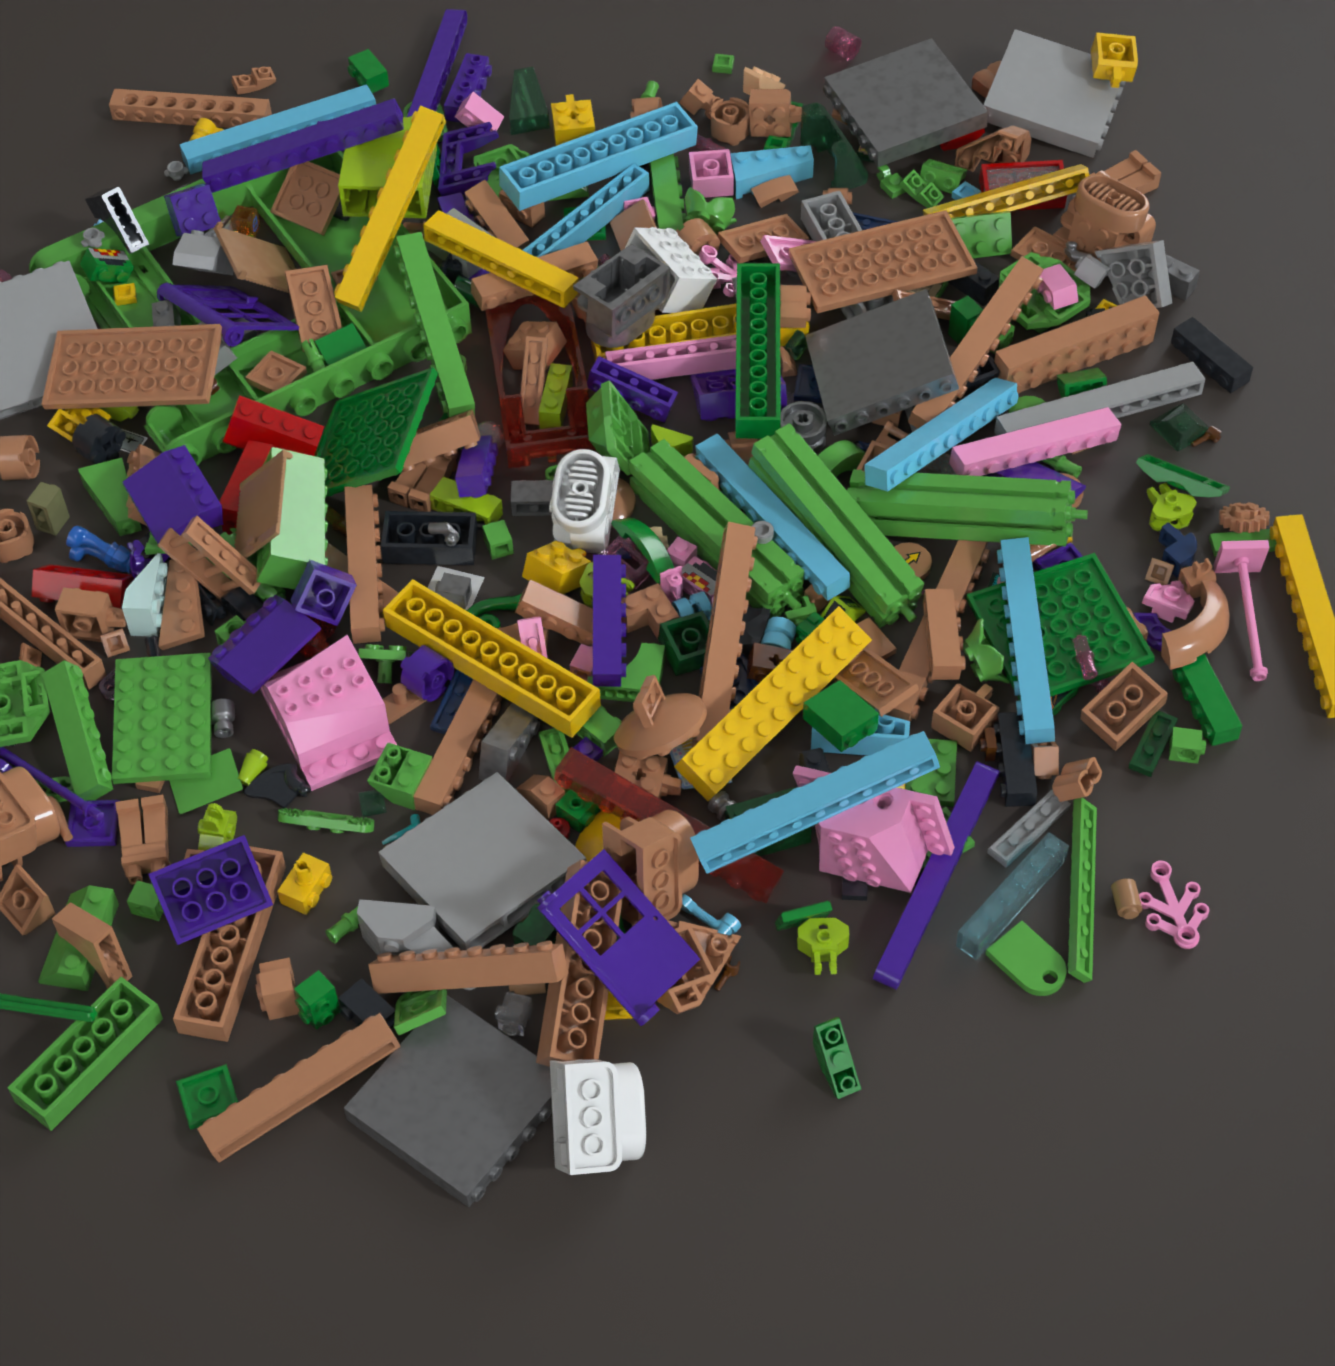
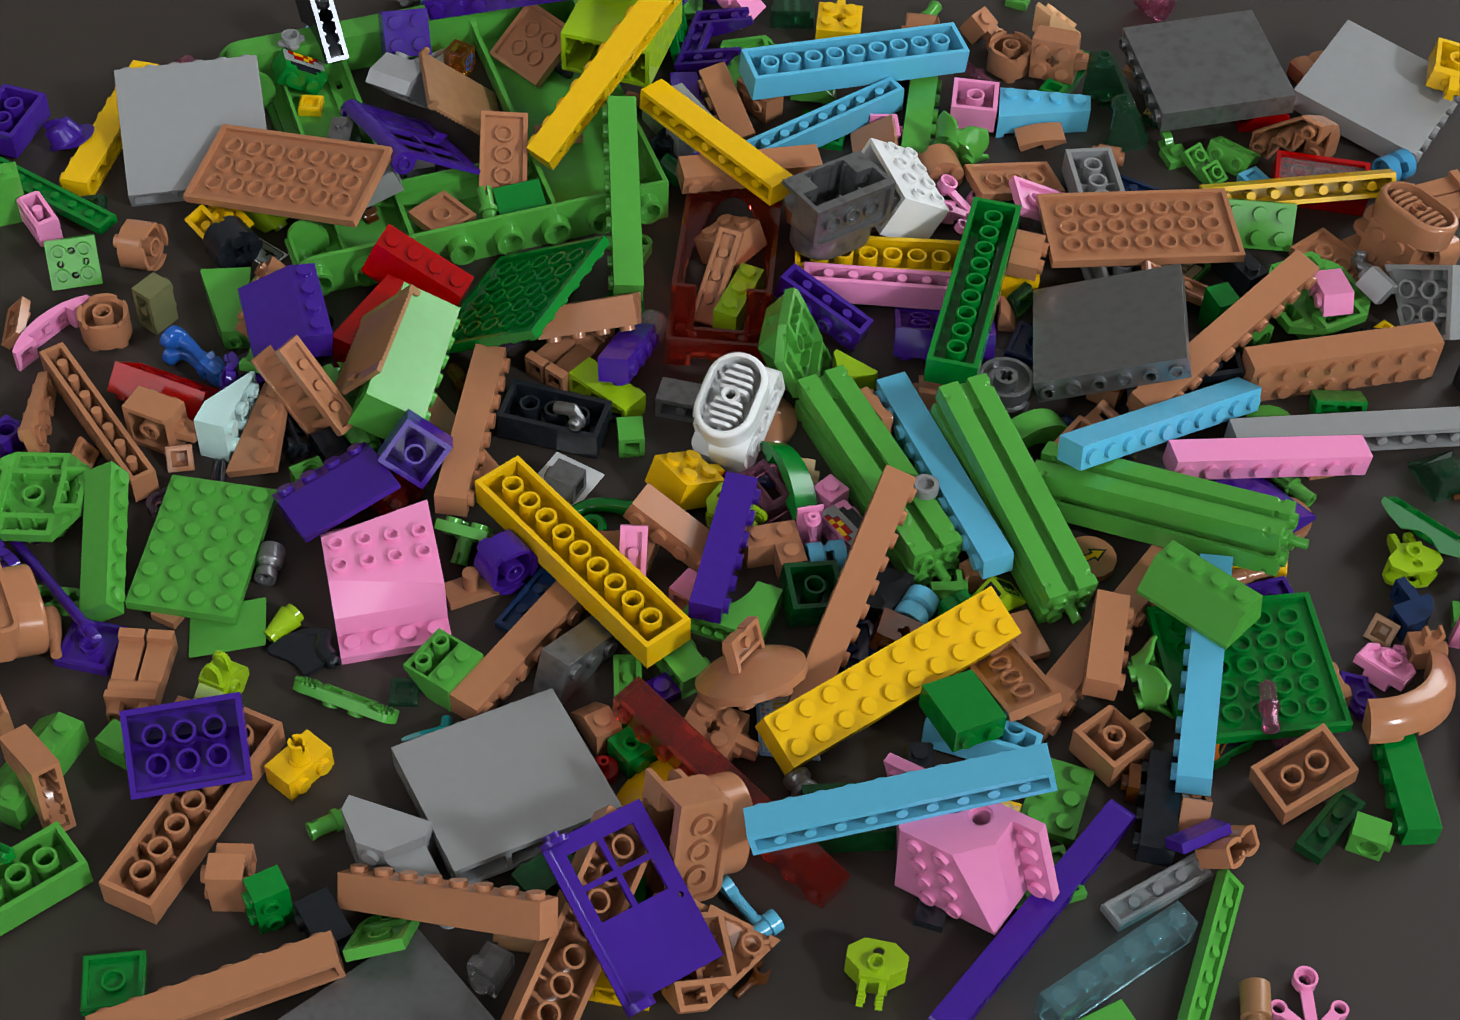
camera: 10 degrees right, 5 degrees down
green tile [775,901,832,931] -> none
none -> bright green slope [1137,540,1263,650]
none -> dark purple tile [1164,818,1232,854]
none -> dark azure wheel [1371,148,1417,181]

